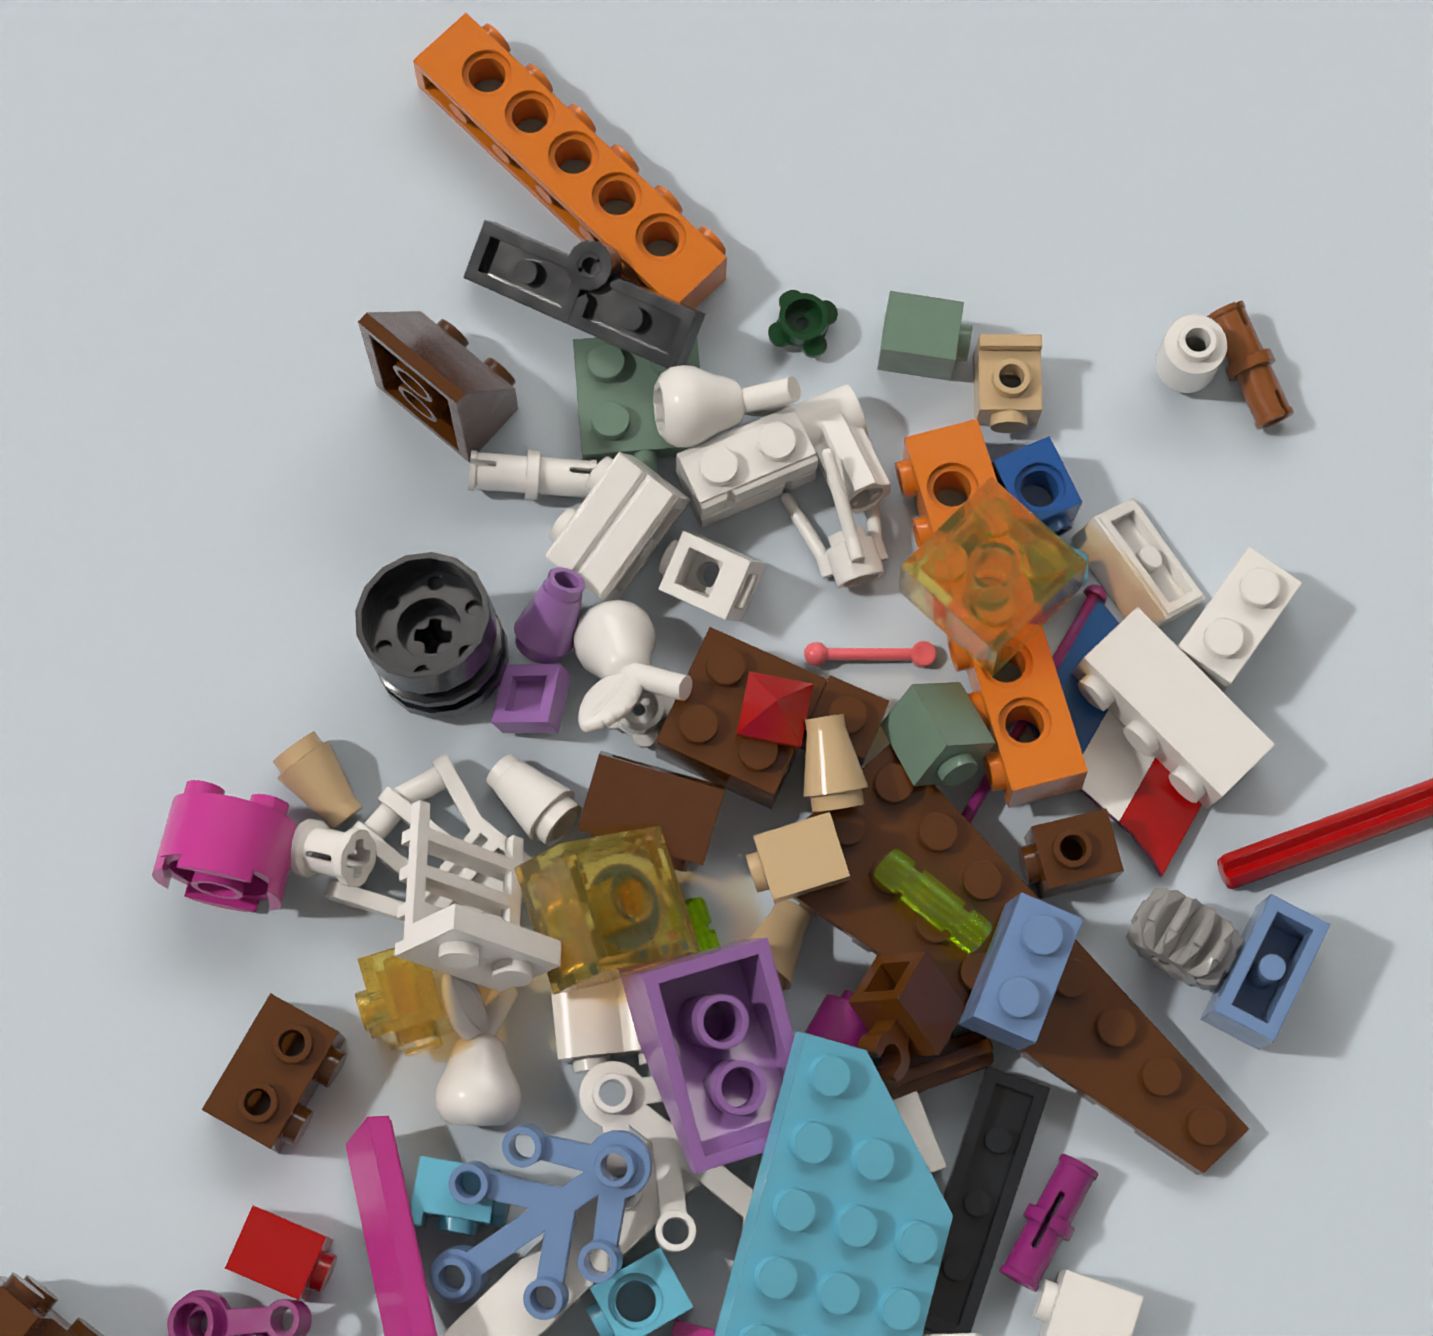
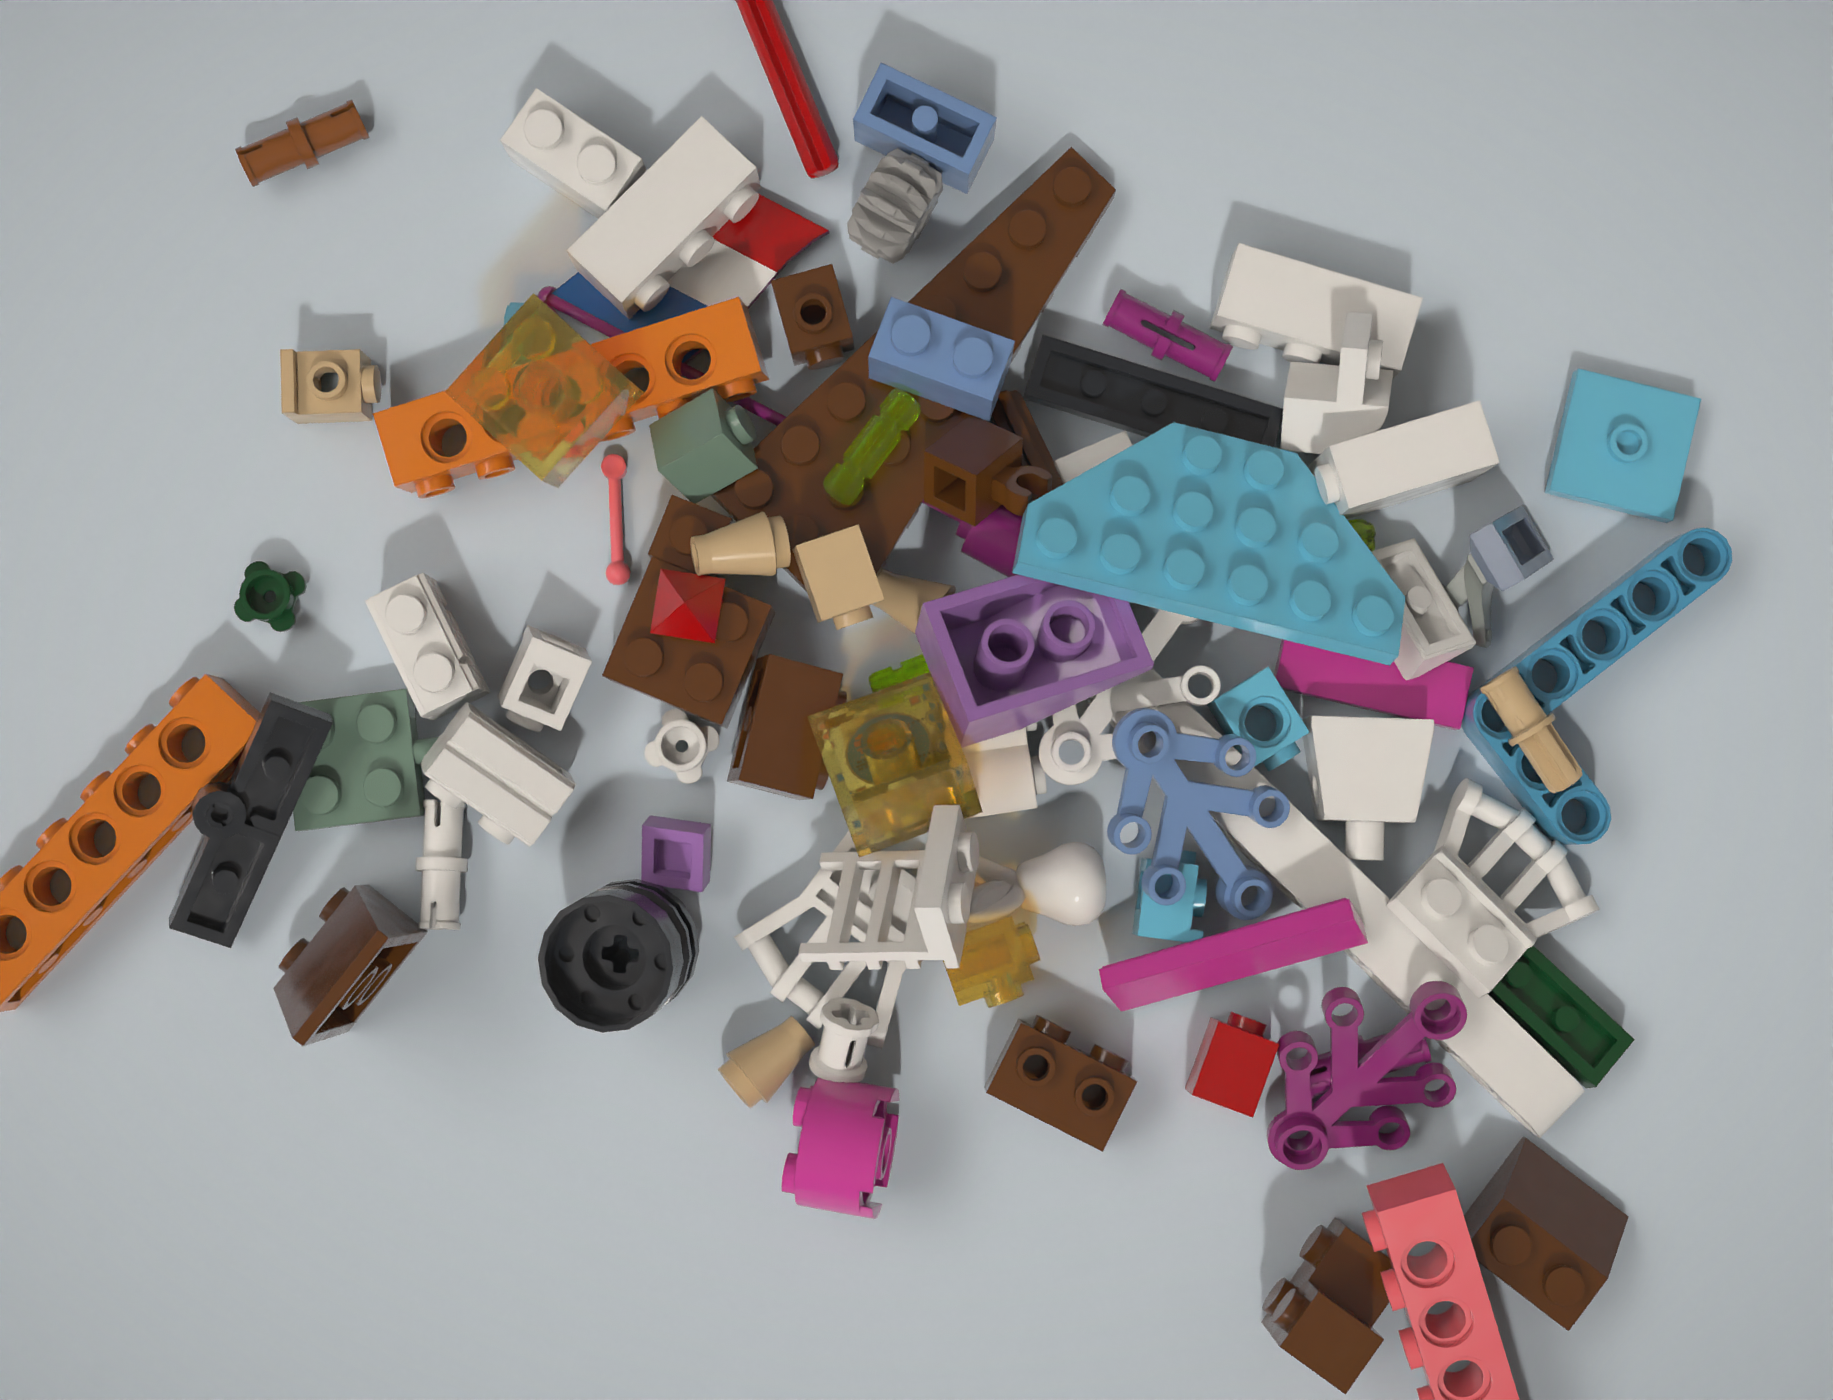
camera: 90 degrees left, 10 degrees up
white cone [486,754,582,846] -> none
medium lavender cone [514,567,585,664] -> none
white piece [573,599,692,732] -> none
white piece [653,365,801,447] -> none
white plant [781,440,889,589] -> none
white piece [792,384,890,514] -> none
sand green brick [877,291,972,381] -> none
blue brick [992,436,1083,544] -> none
white slope [1071,498,1205,629] -> none
white brick [1155,314,1227,393] -> none

